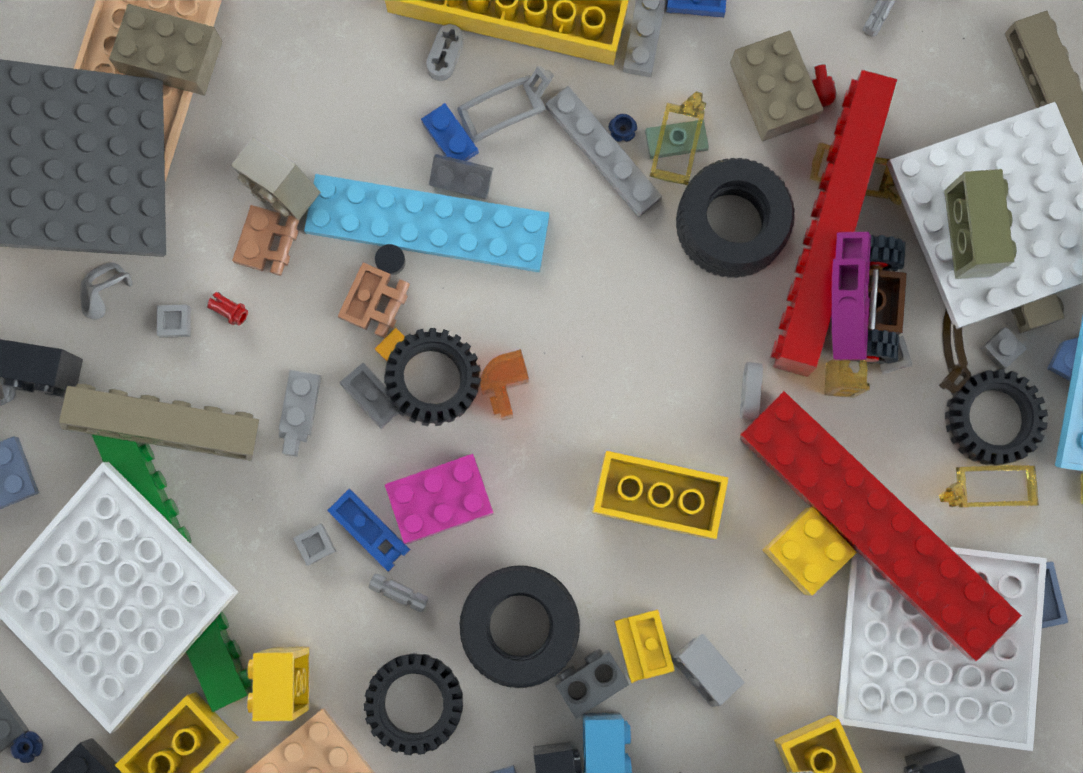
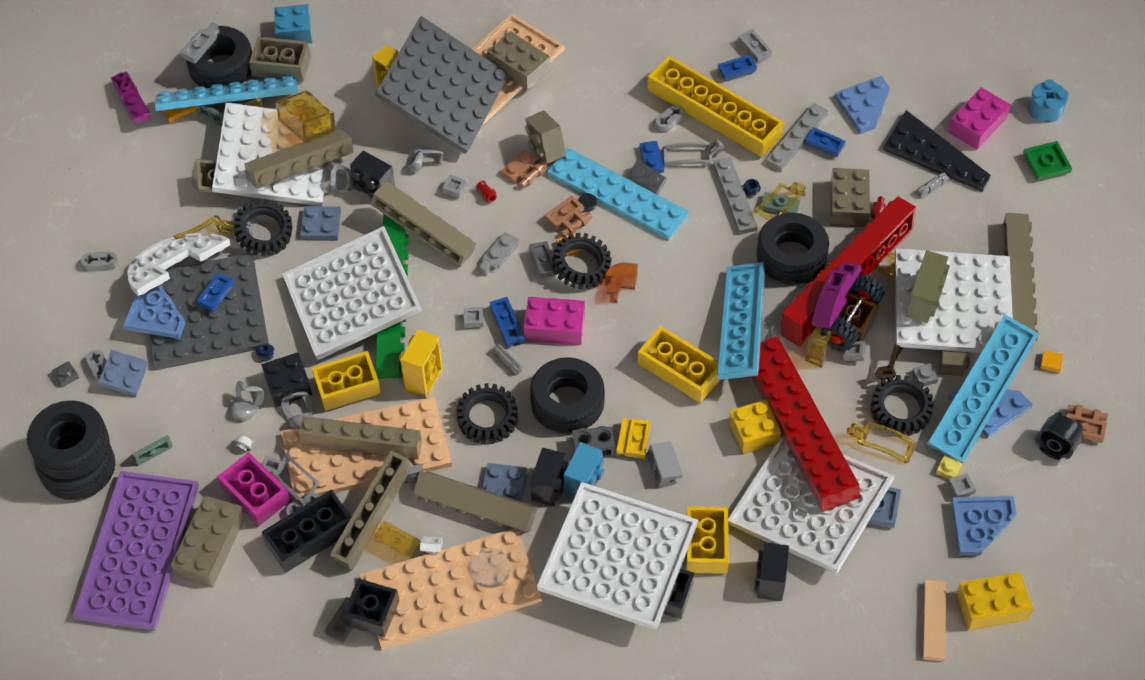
camera: 30 degrees right, 25 degrees down
none -> medium azure plate [718,262,765,380]

